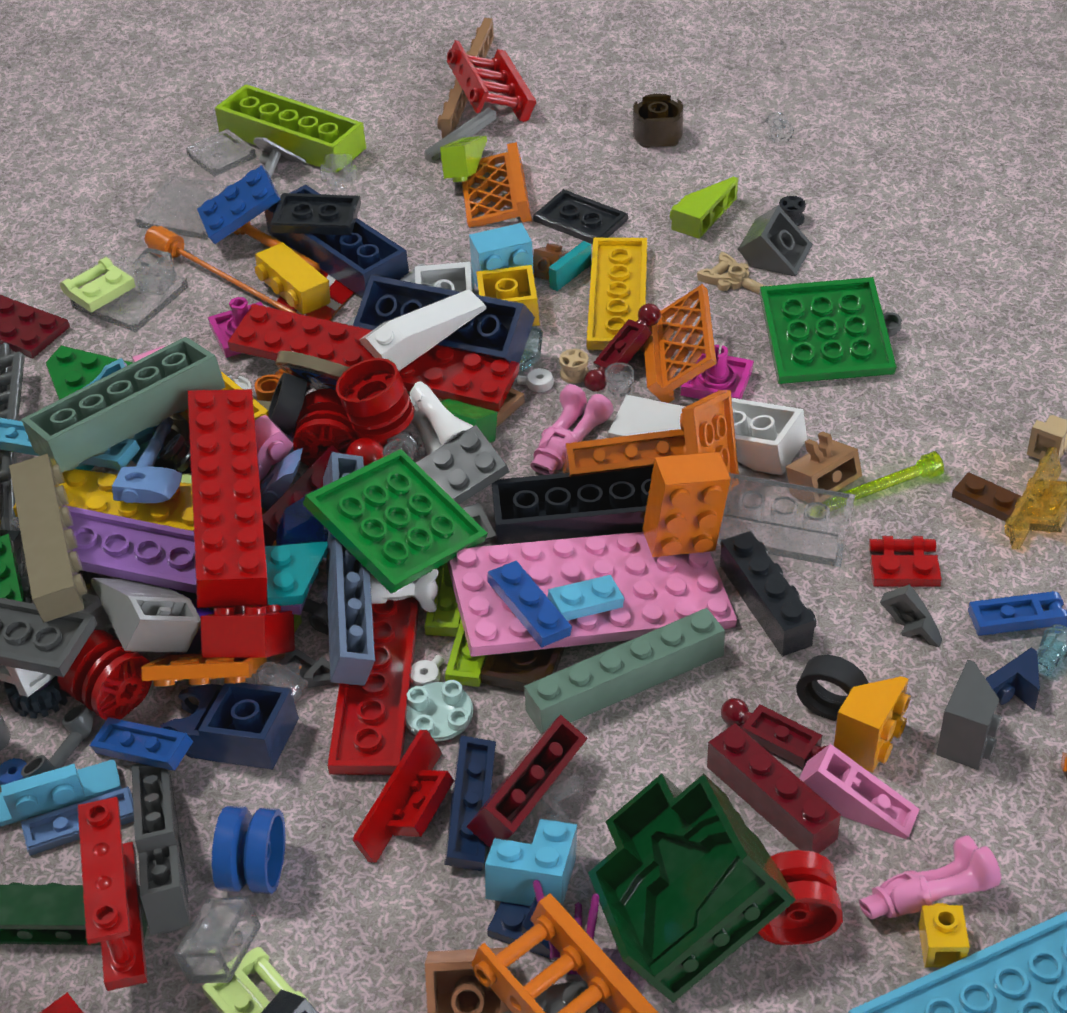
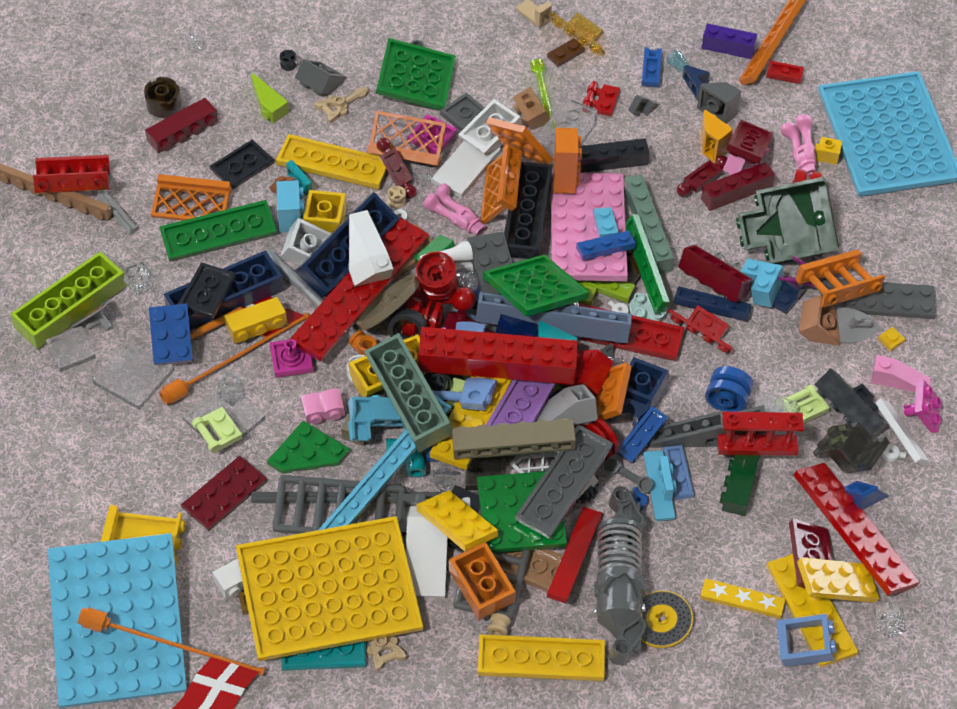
camera: 80 degrees left, 10 degrees up
lime slope [440,136,487,182] -> none
black tyre [796,654,868,721] -> none
none -> dark red brick [145,98,218,153]
none -> green plate [159,200,277,262]
none -> dark grey plate [440,92,485,132]
none -> green plate [625,214,670,314]
none -> dark red plate [726,120,773,164]

